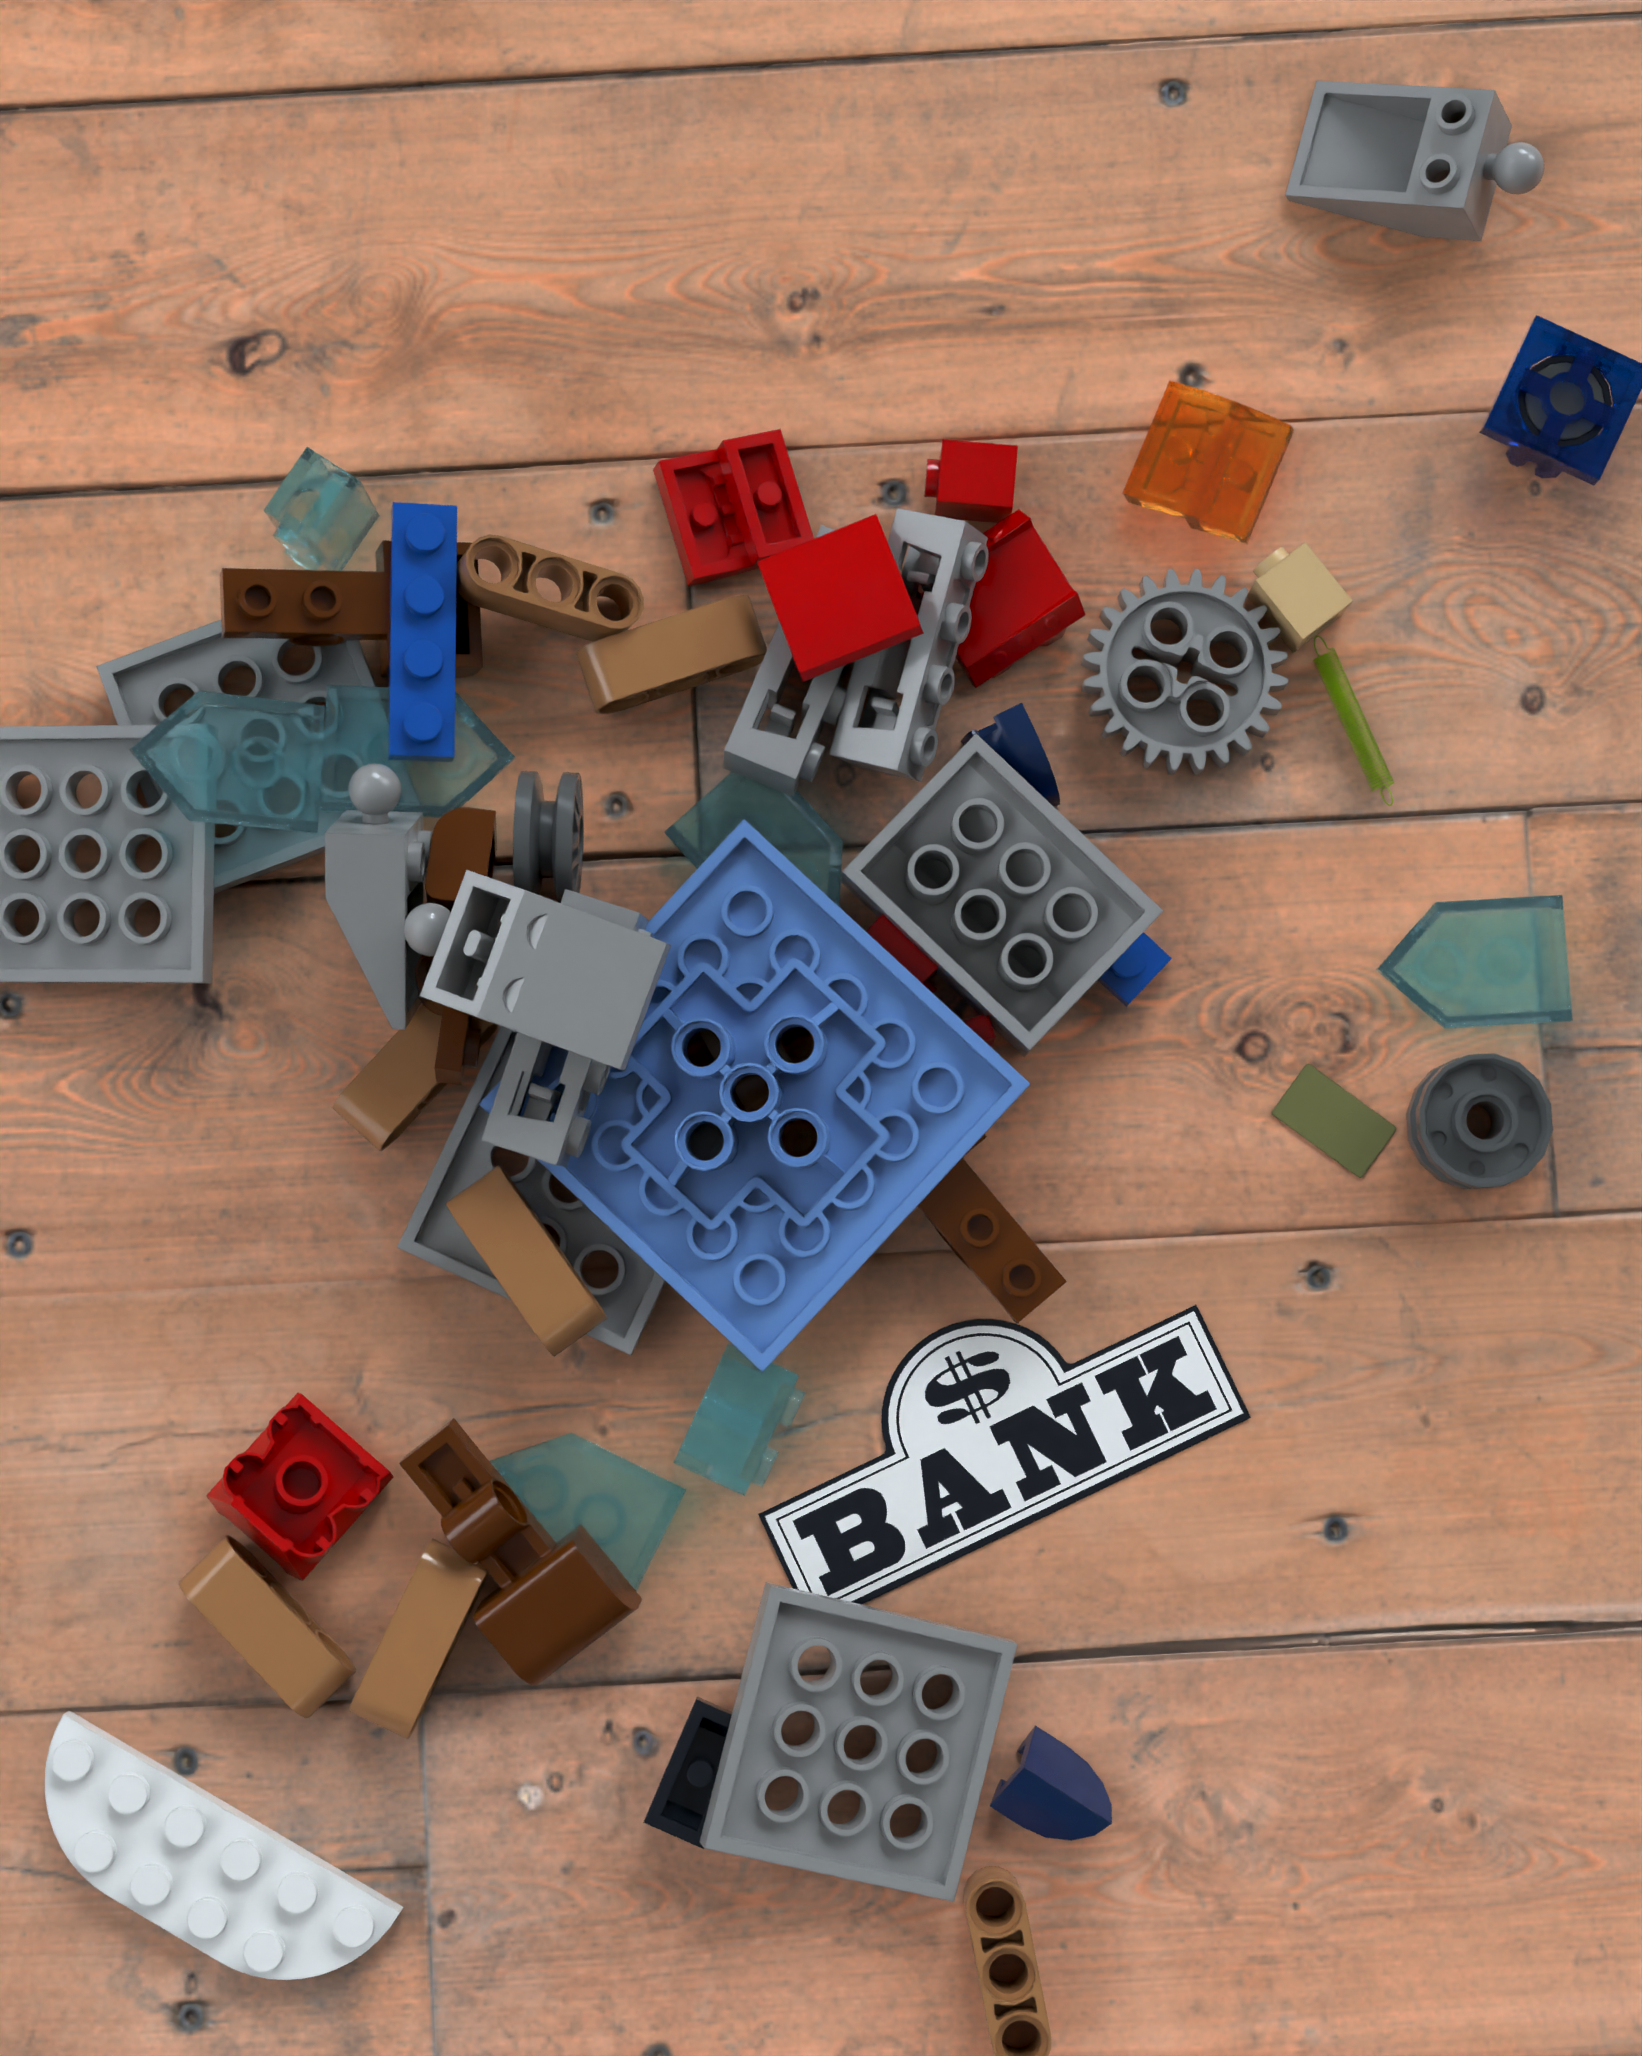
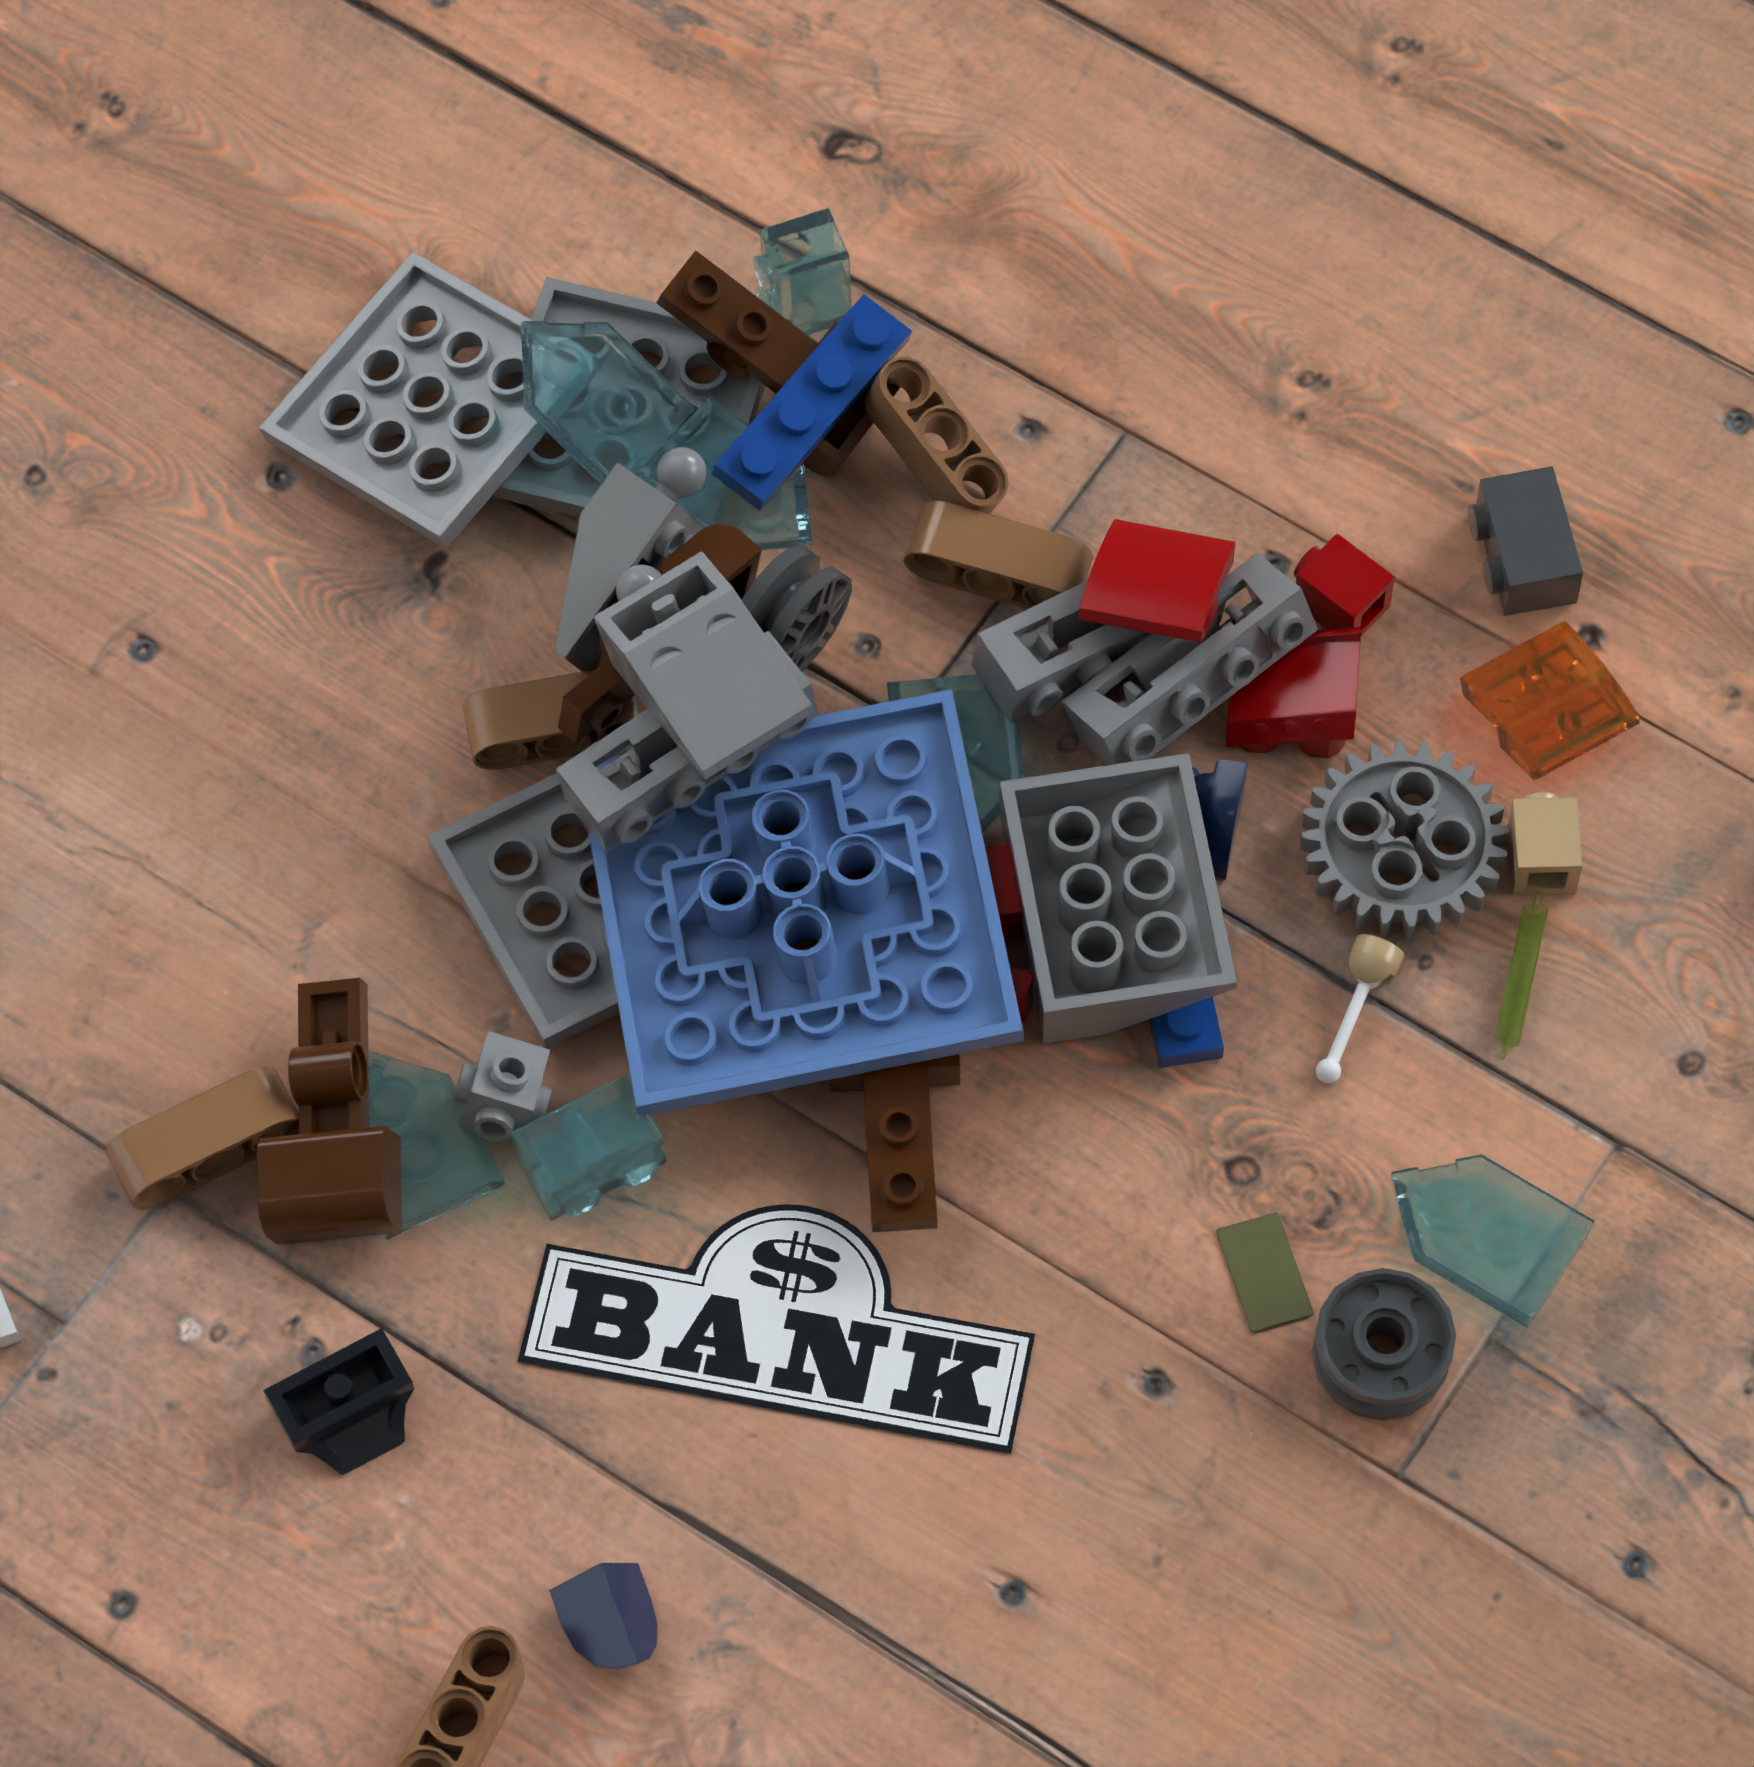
camera: 40 degrees right, 20 degrees down
medium nougat beam [179,1535,356,1718] -> none
red slope [206,1392,394,1581] -> none
medium nougat beam [446,1165,608,1357] -> none
red slope [653,429,814,587] -> none
light grey piece [700,1582,1017,1902] -> none
none -> light grey brick [453,1031,552,1147]
none -> hinge [1315,934,1405,1084]
none -> dark grey brick [1468,466,1583,616]

